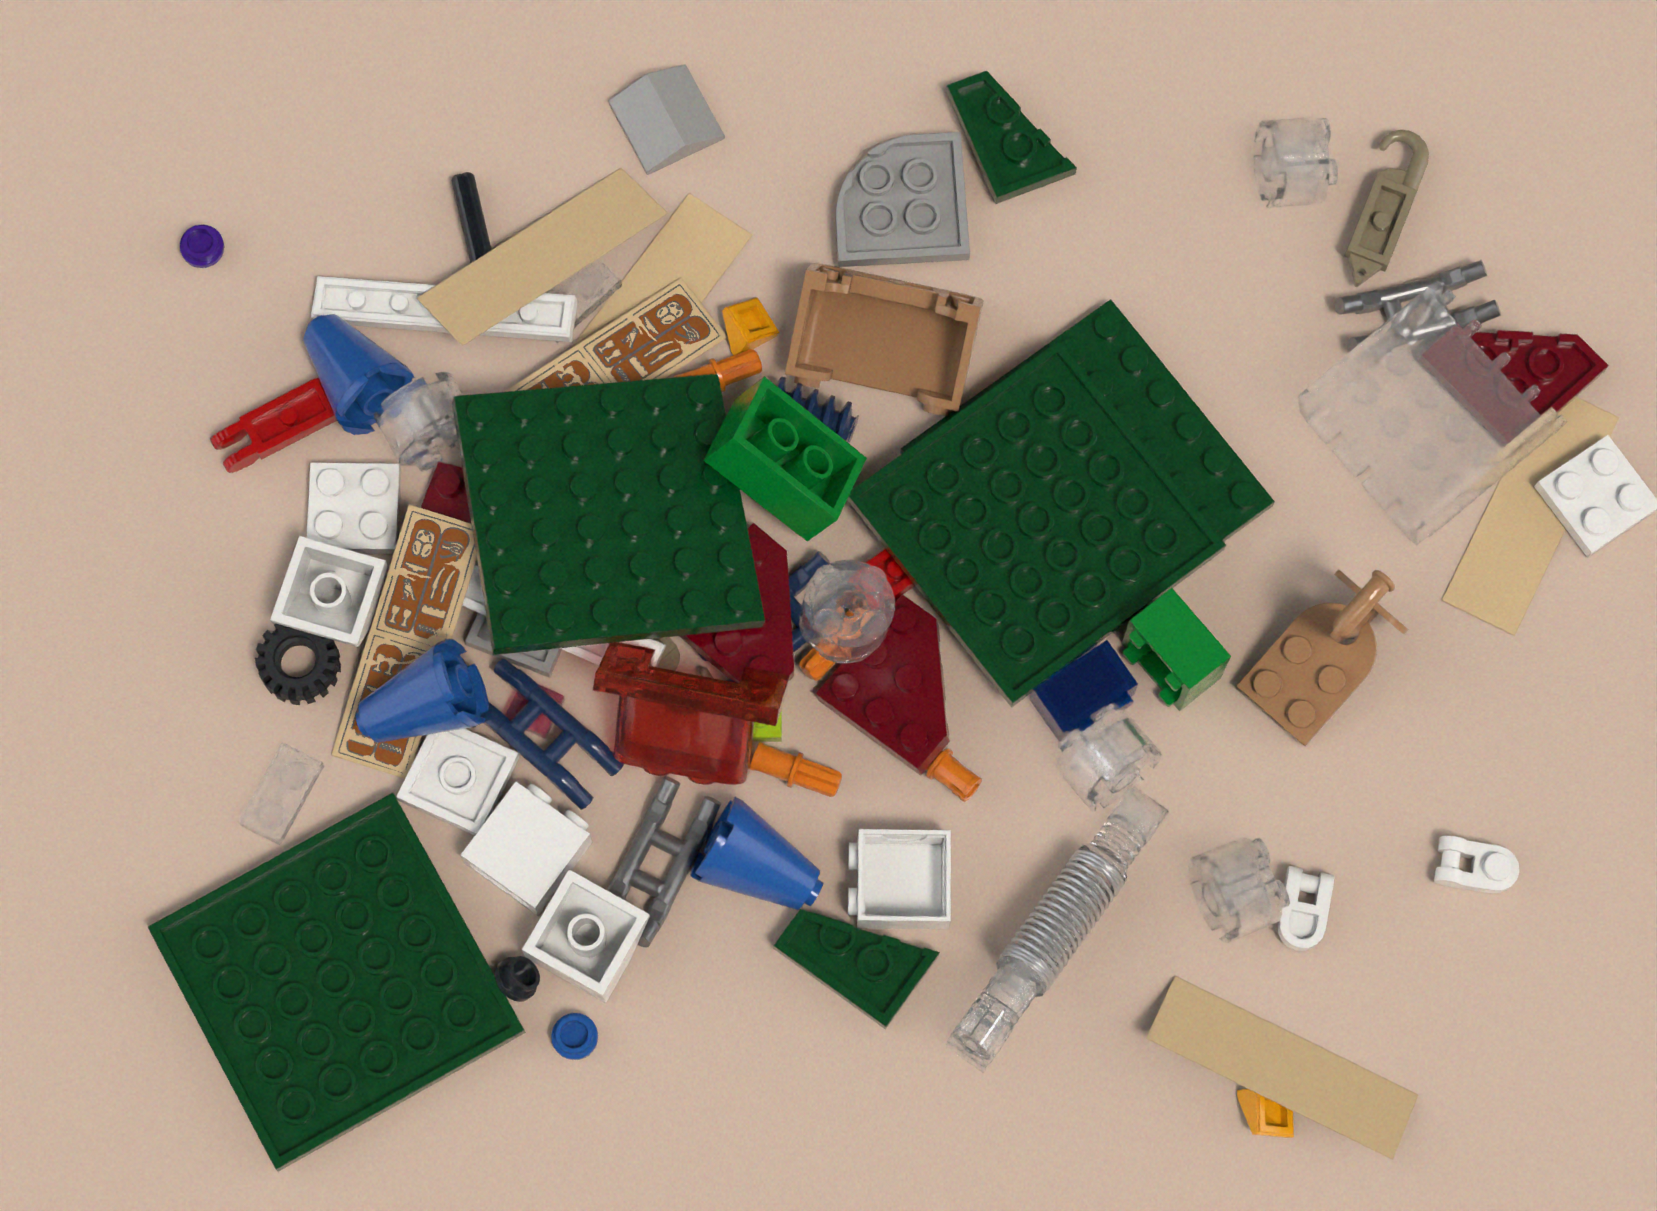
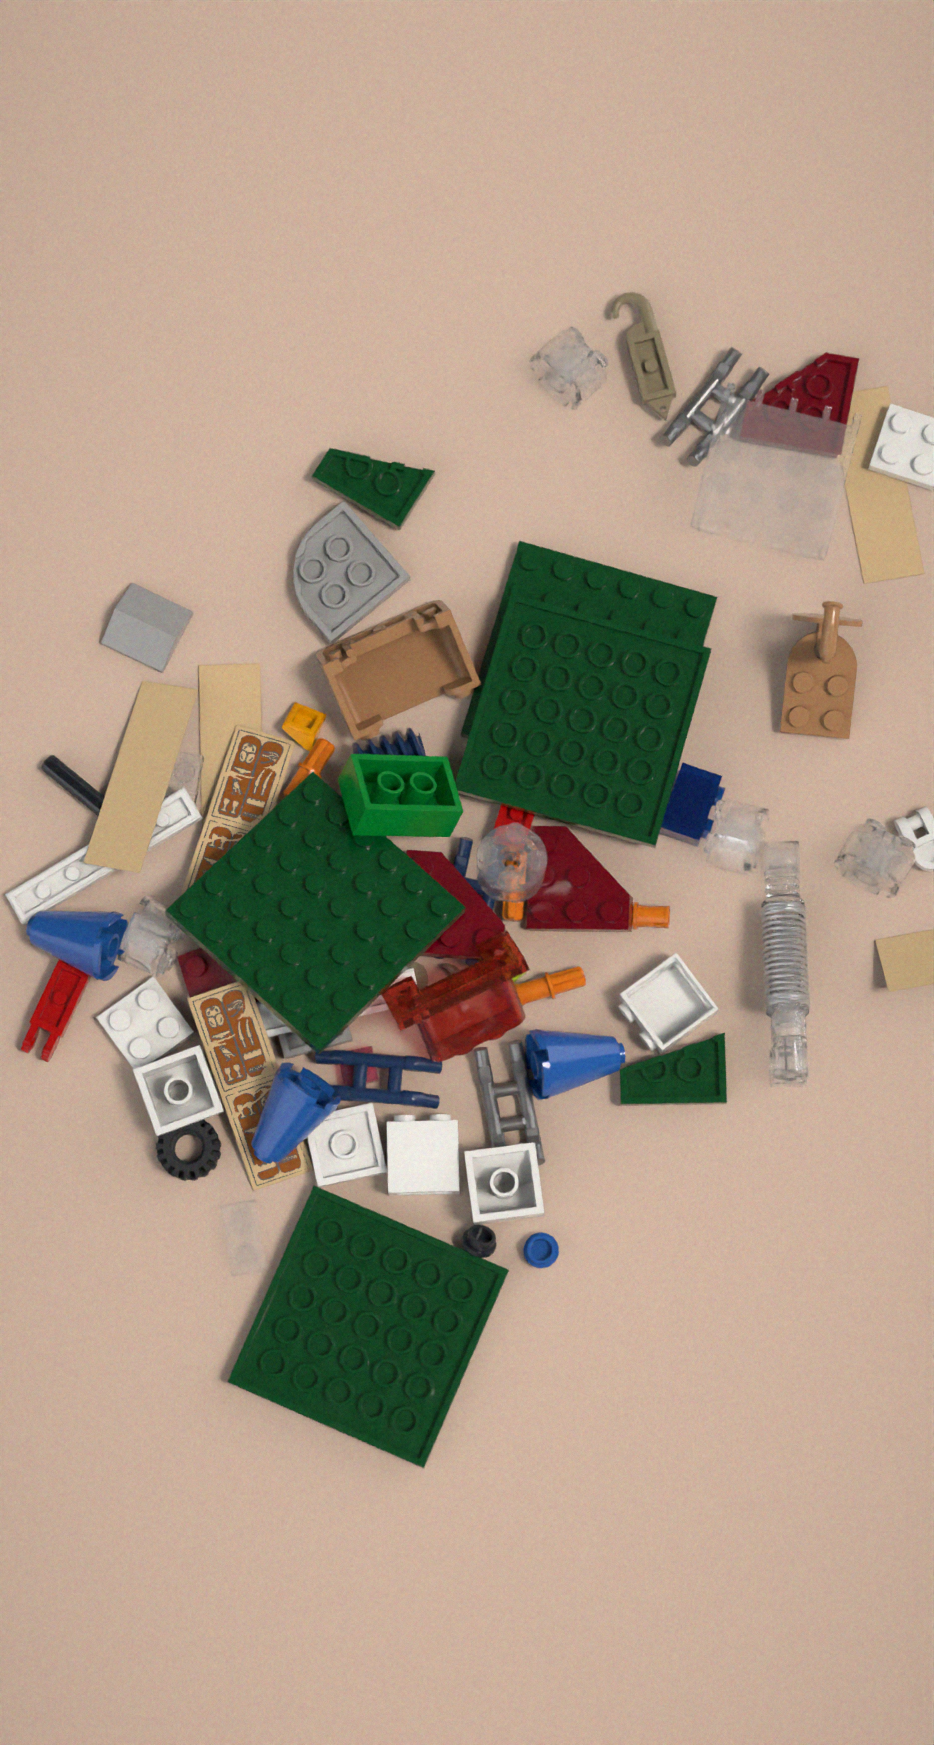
camera: 30 degrees left, 5 degrees up
green container [1122,587,1231,711] -> none

